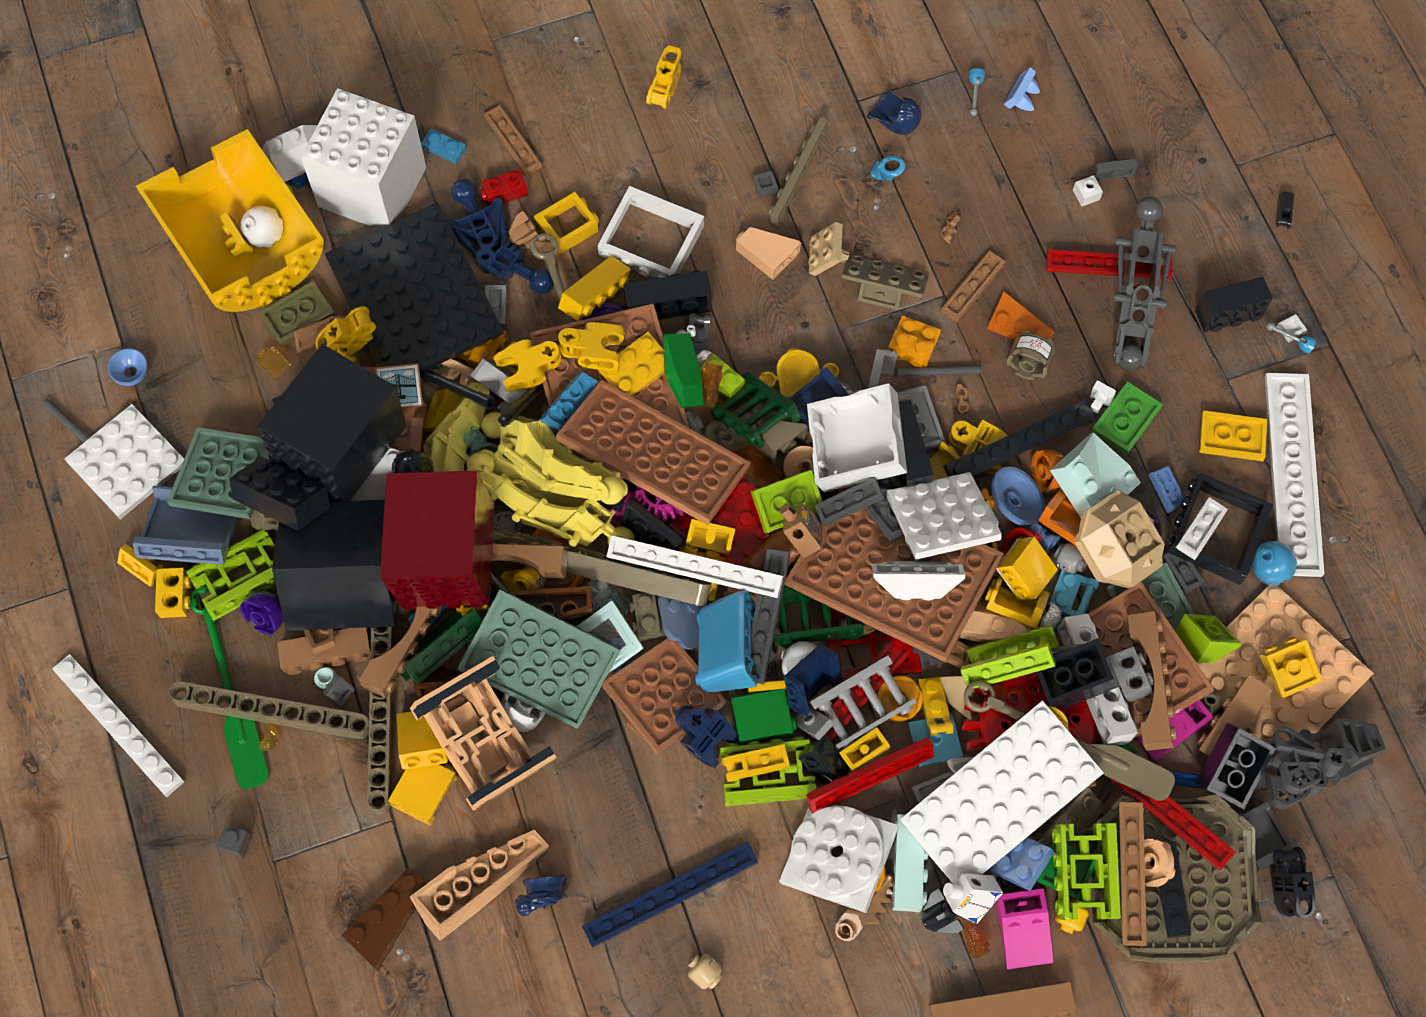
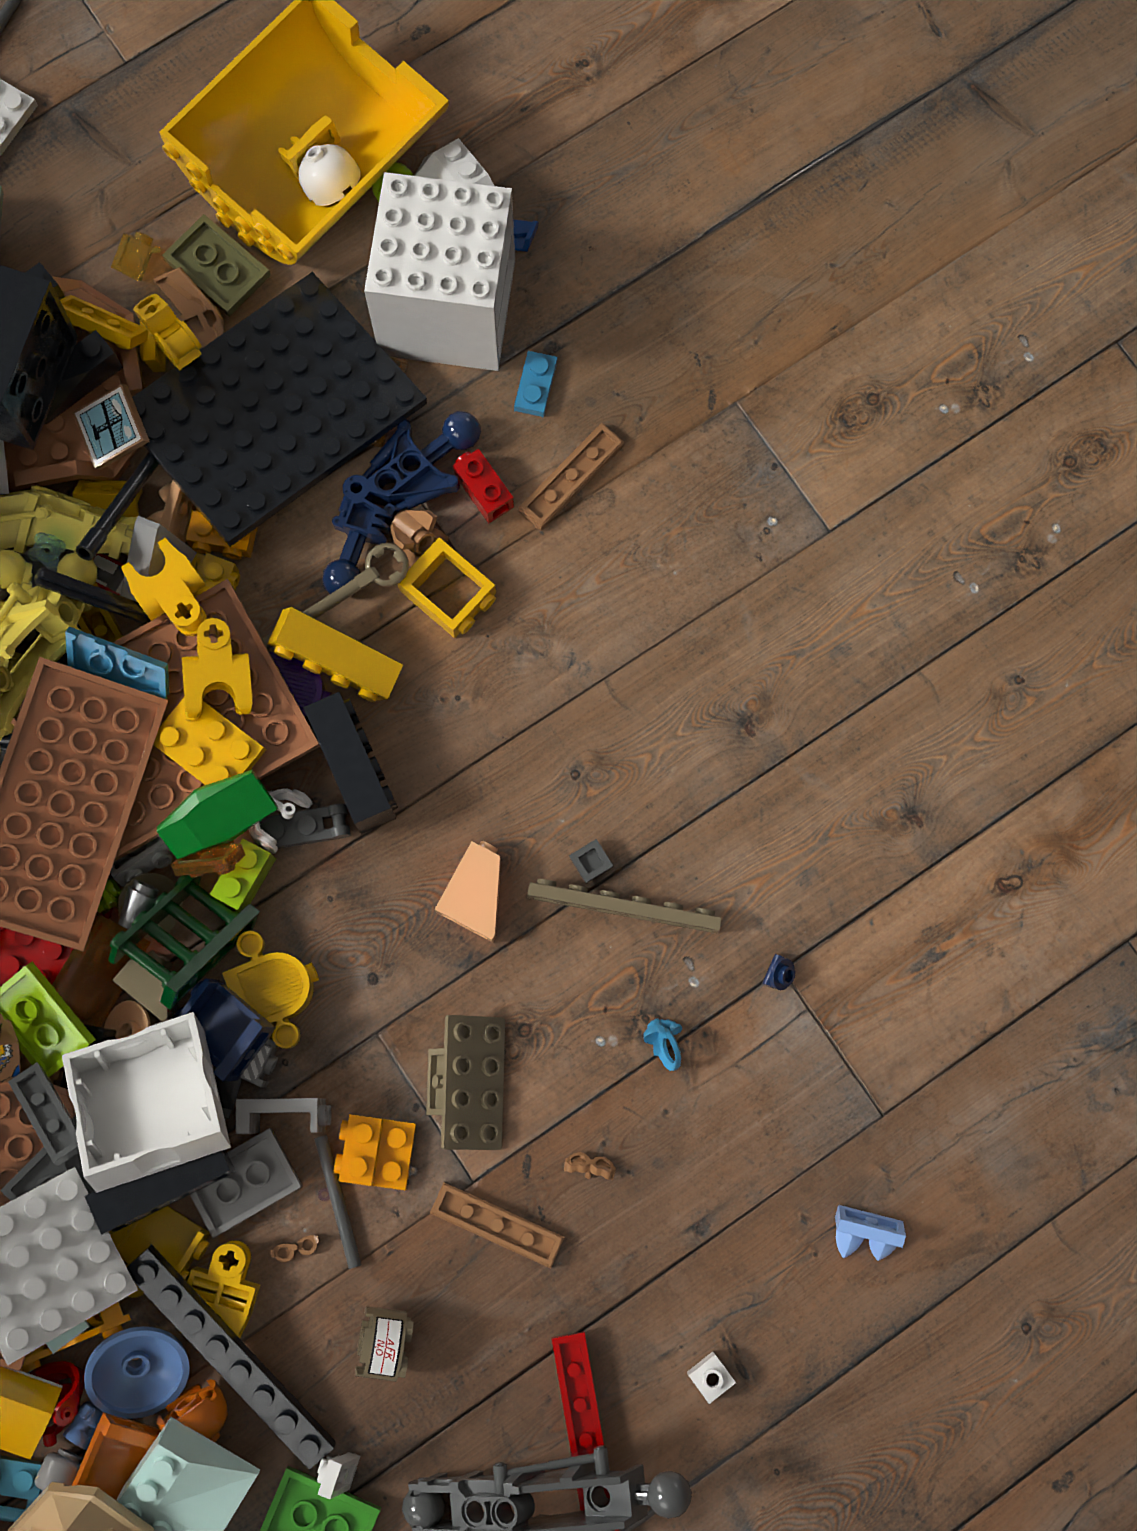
camera: 75 degrees right, 10 degrees up
medium blue piece [108,348,148,386] -> none
light grey plate [485,285,507,327] -> none
white window [598,186,704,278] -> none
yellow piece [646,45,681,109] -> none
tan plate [808,222,849,276] -> none
dark blue piece [867,90,922,135] -> none
hinge [969,68,985,116] -> none
orange wing [987,292,1054,340] -> none
dark grey plate [1093,158,1138,180] -> none
none -> flat silver cone [118,880,159,929]
none -> dark blue plate [762,954,795,990]

